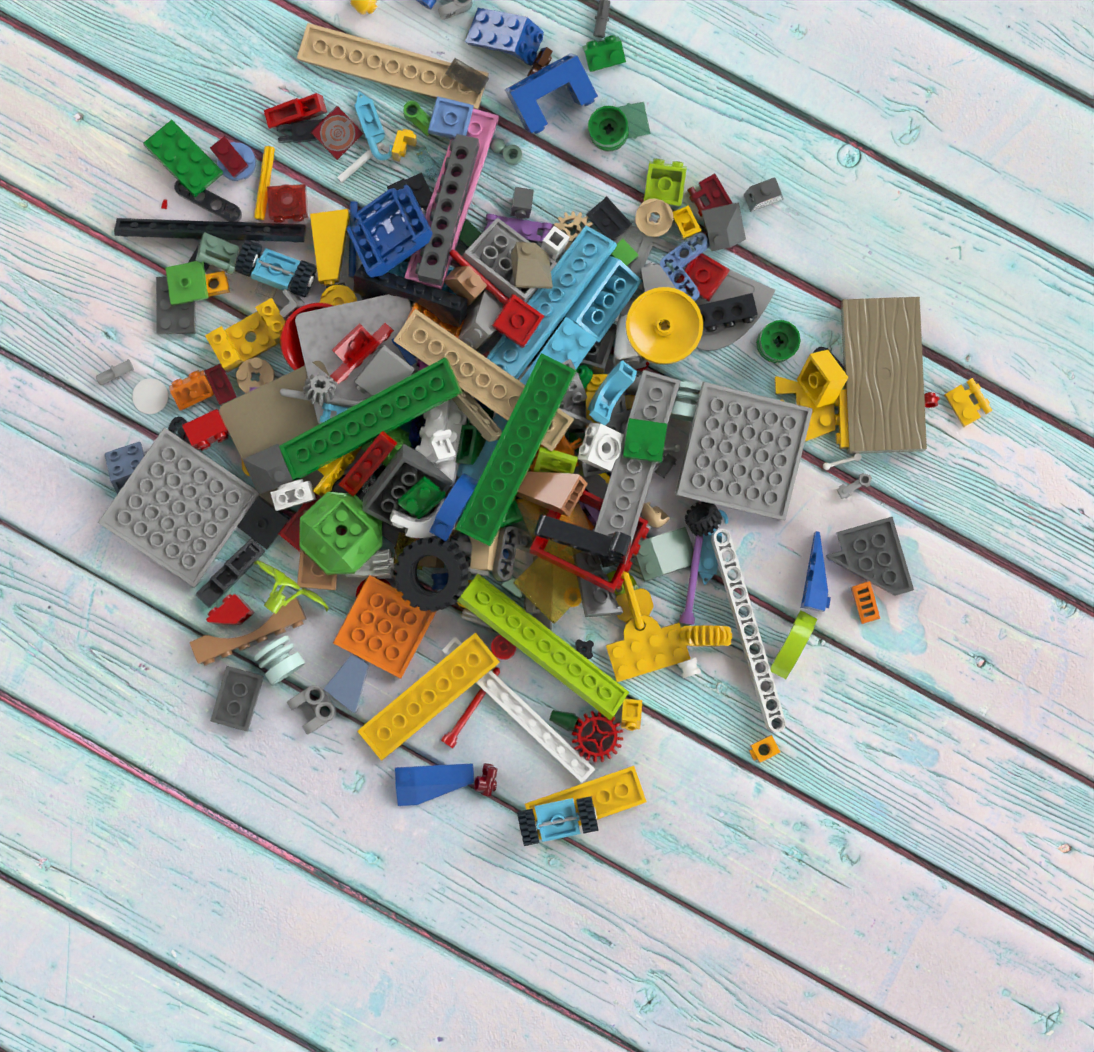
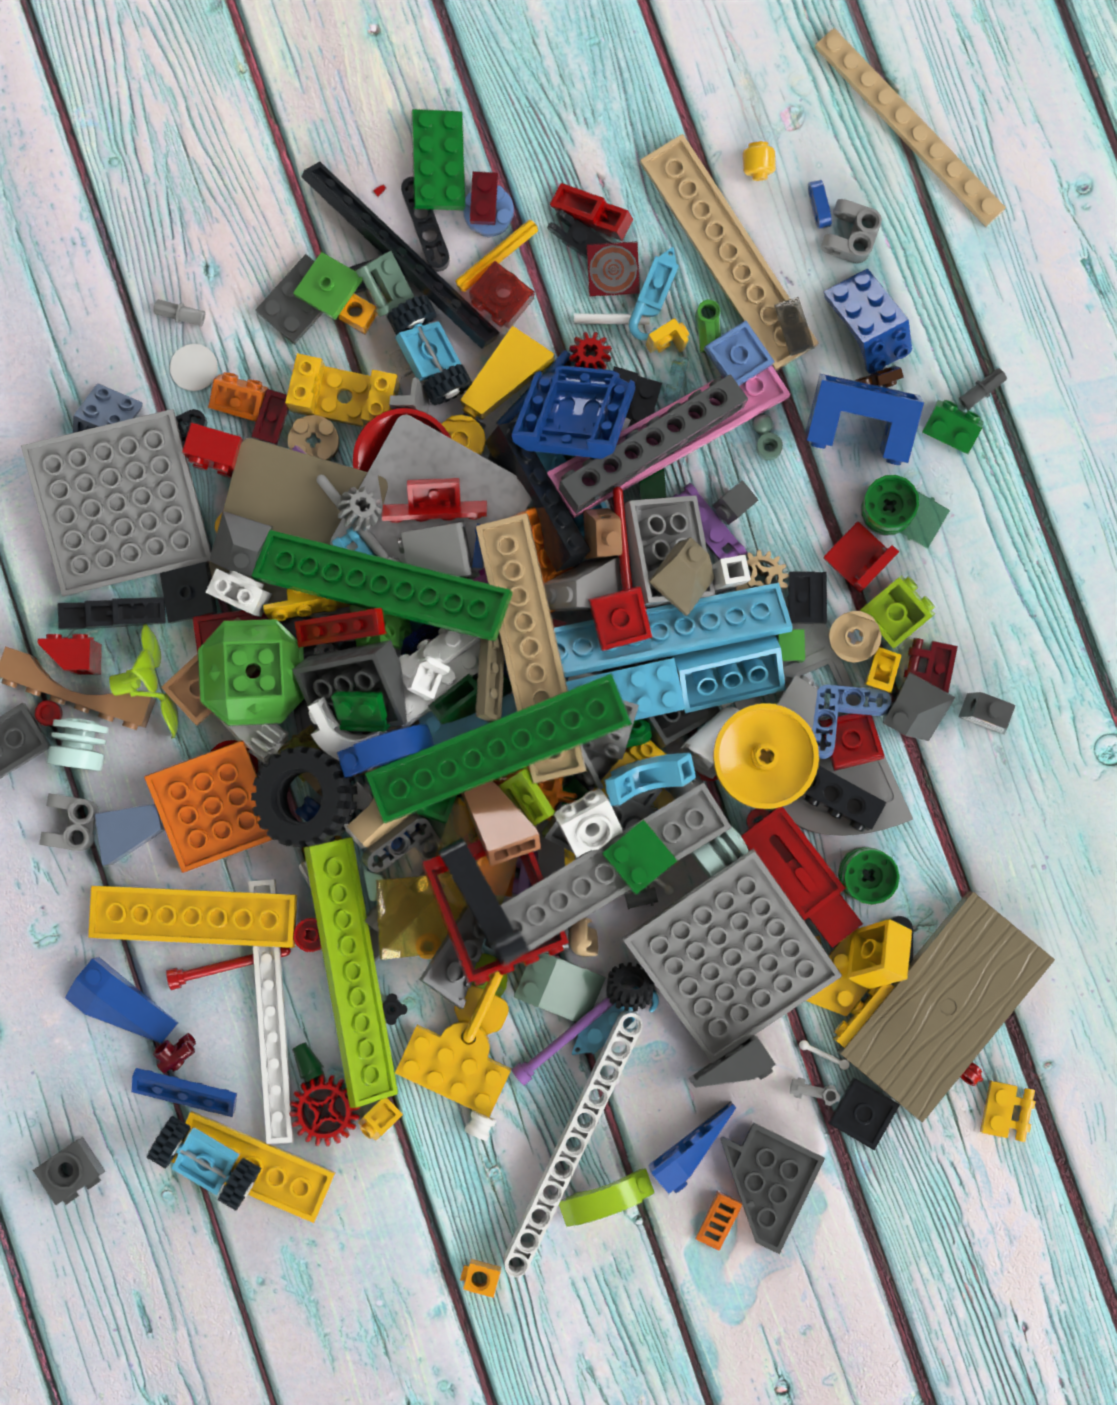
camera: 35 degrees right, 0 degrees up
yellow gear [680,625,732,647] -> none
none -> dark grey brick [33,1137,106,1206]
none -> red tile [35,700,62,726]
none -> blue plate [131,1068,237,1117]
none -> red gear [569,332,612,370]
none -> dark grey slope [689,1035,776,1088]
none -> red piece [740,806,863,948]
none -> red bracket [823,522,899,593]
none -> black plate [828,1077,900,1151]

